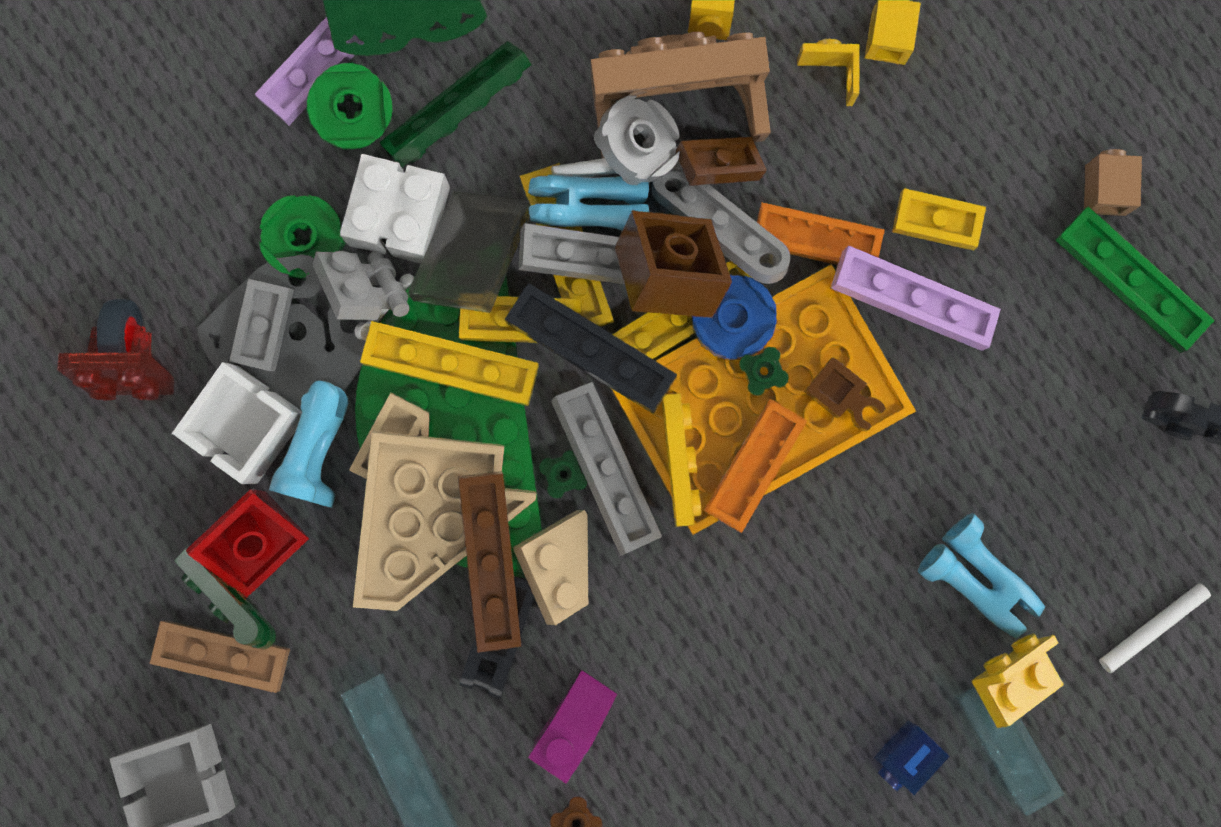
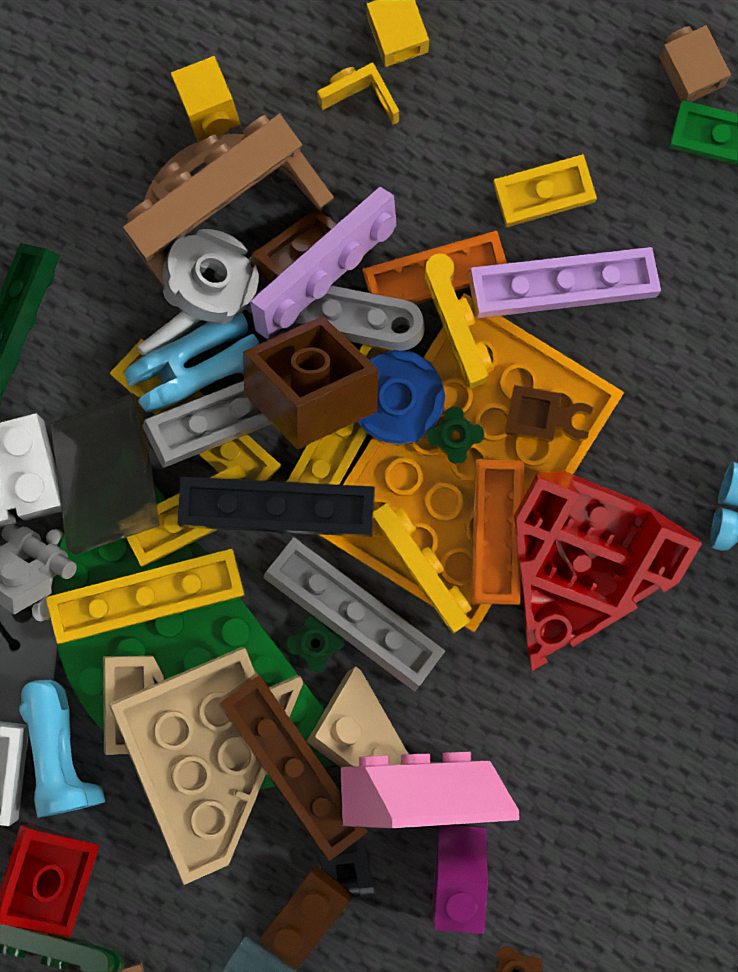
camera: 30 degrees left, 0 degrees up
none -> lavender plate [250,187,397,340]
none -> reddish brown plate [258,865,354,970]
none -> bright pink slope [341,752,519,828]
none -> yellow plate [425,253,493,390]
none -> red wedge [514,471,702,671]

